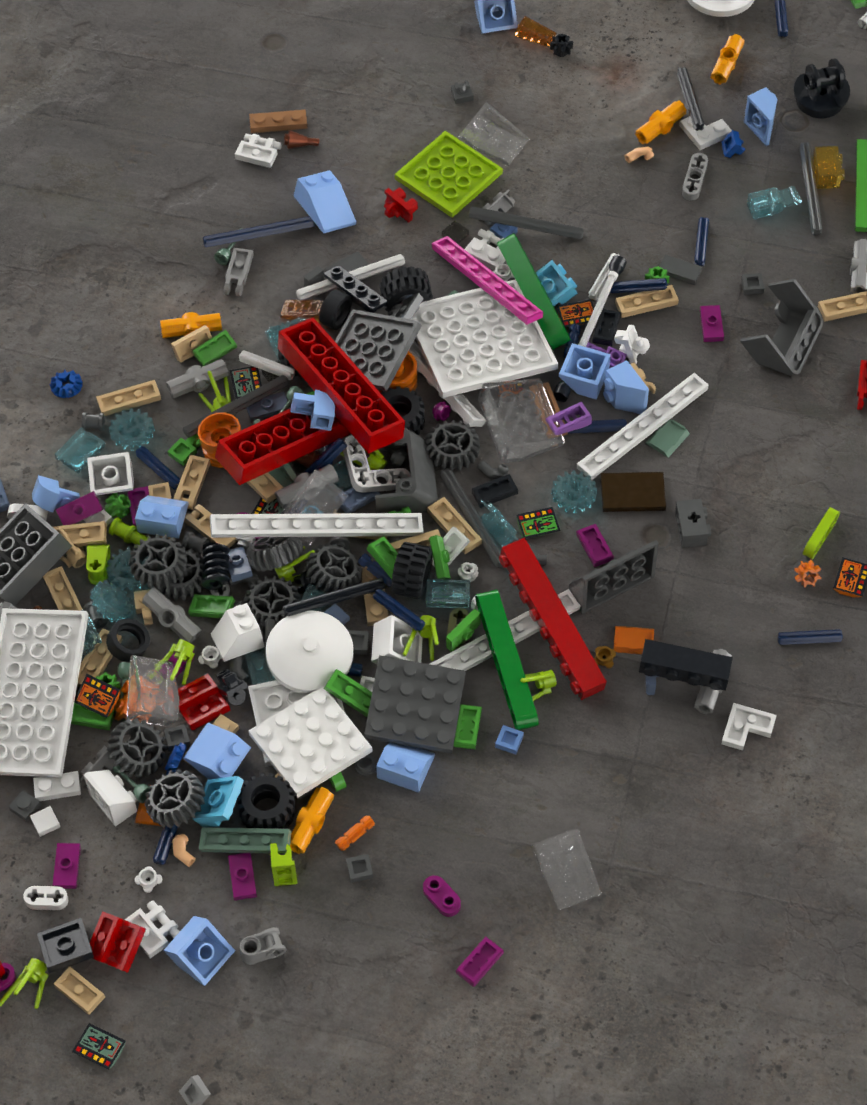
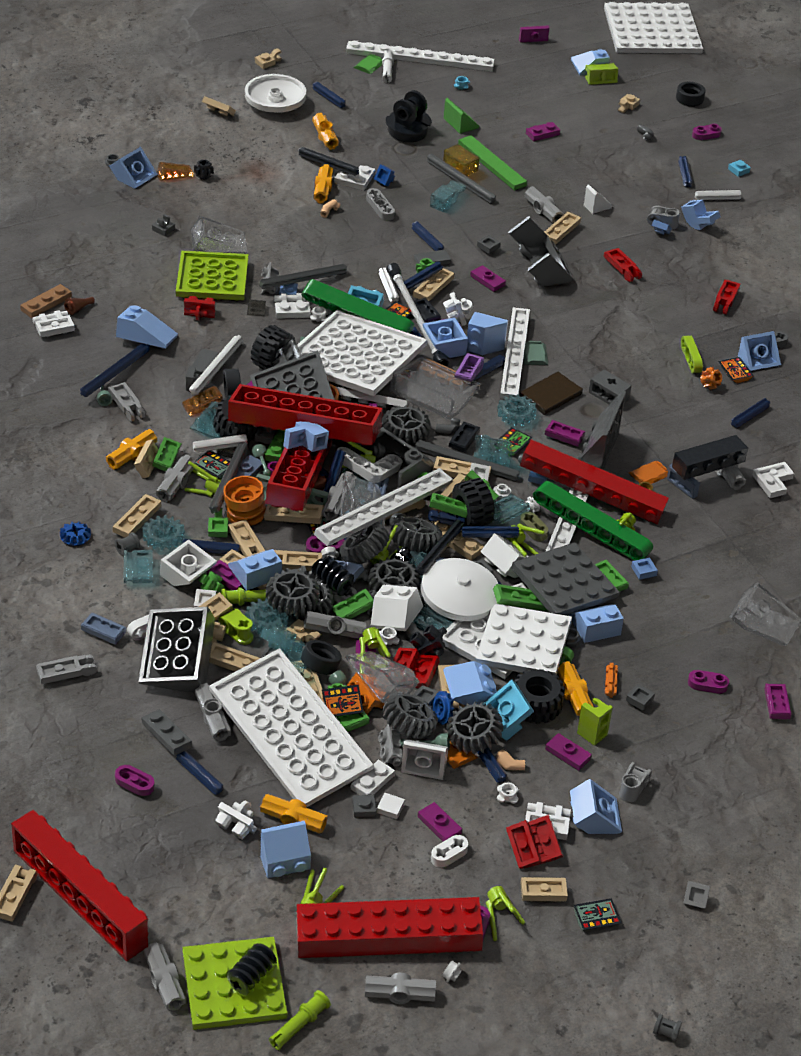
camera: 45 degrees left, 15 degrees down
light blue brick [32,475,80,513] -> none
plate [37,918,94,973] -> none
magenta plate [55,491,103,525] -> none
sand green plate [199,827,291,854] -> none
black bracket [324,266,387,313] -> none
dark pink tile [432,236,543,325] -> none
bright green plate [446,609,481,652] -> none
light blue slope [744,87,777,146] -> none

